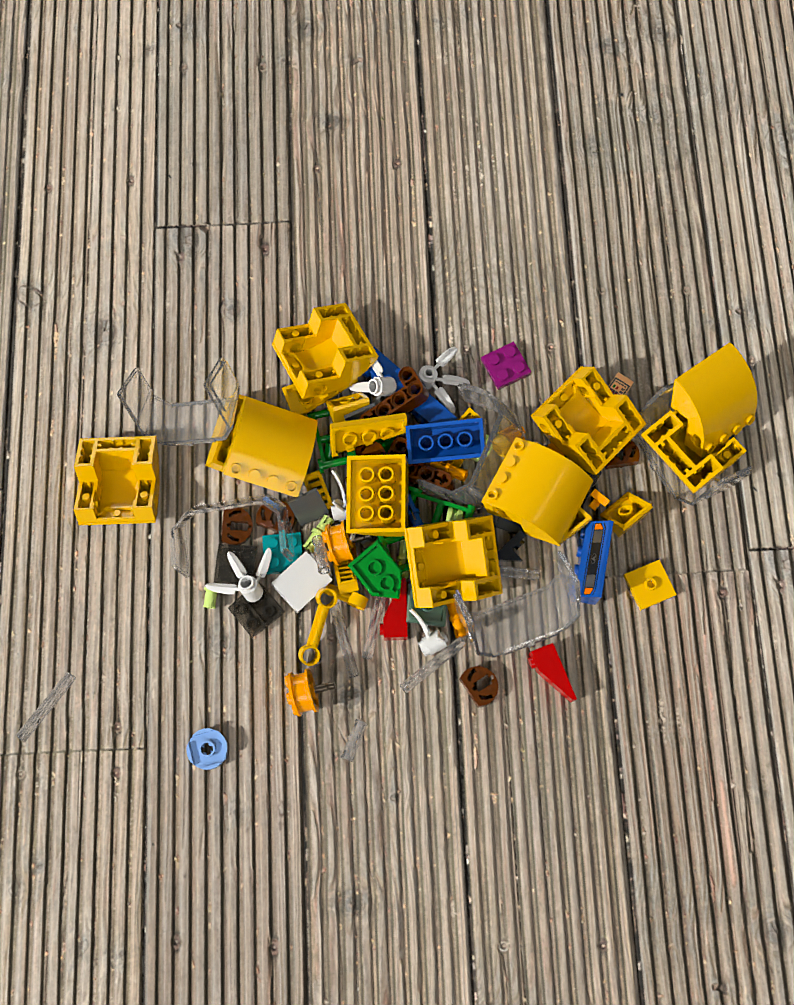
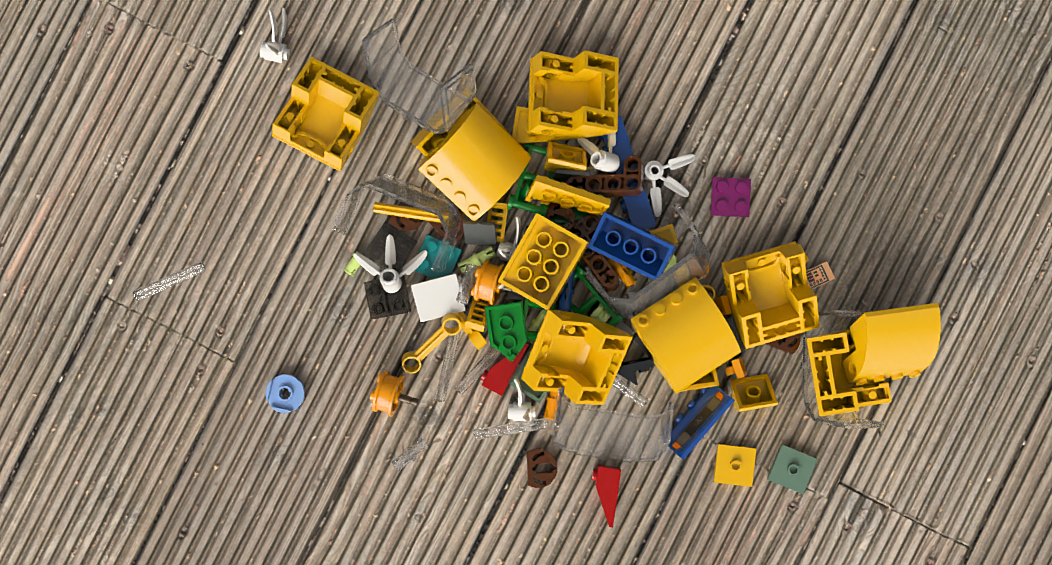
camera: 20 degrees right, 15 degrees up
none -> white plant [260,8,290,63]
none -> yellow axle [373,202,450,223]
none -> sand green plate [767,444,818,494]

